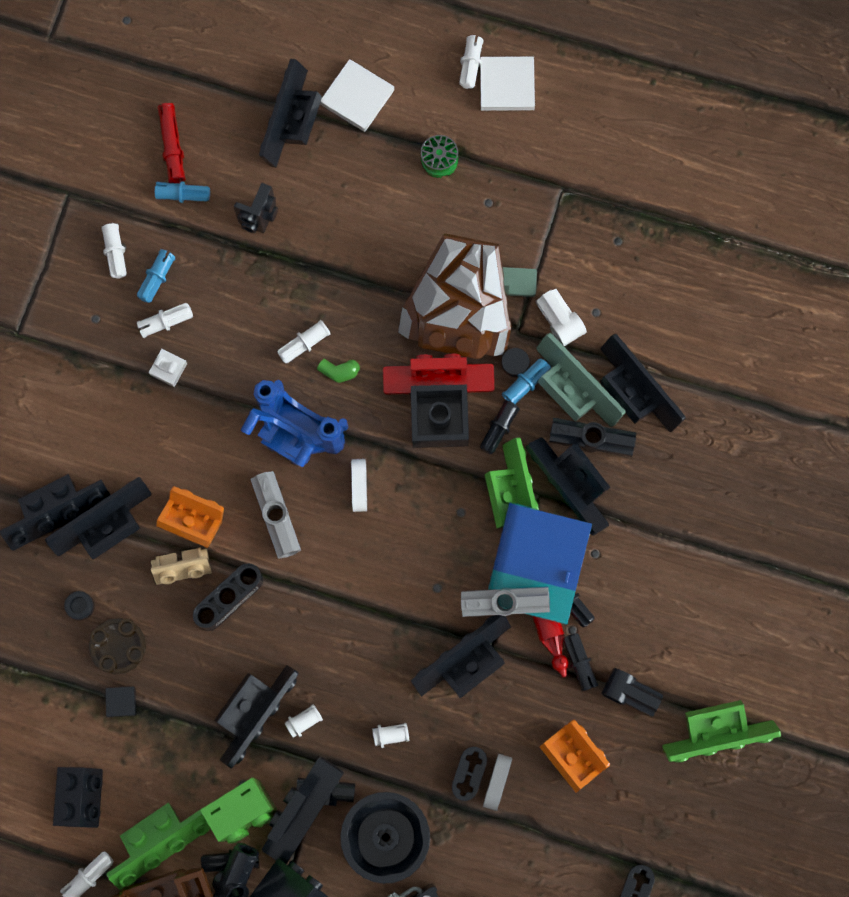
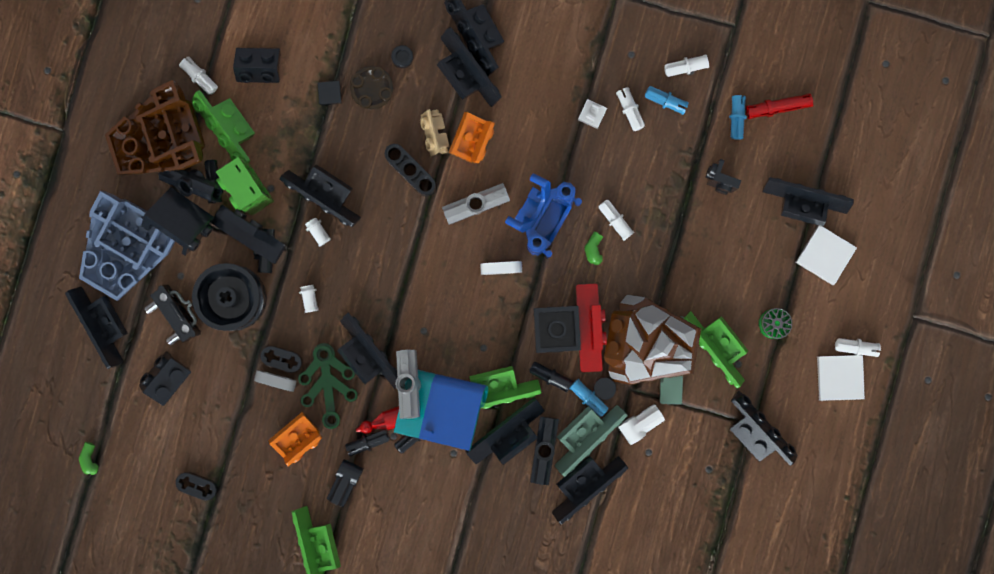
camera: 85 degrees right, 10 degrees up
none -> dark green plant [298,343,358,429]
none -> bright green bracket [683,311,748,389]
none -> black bracket [730,391,798,466]

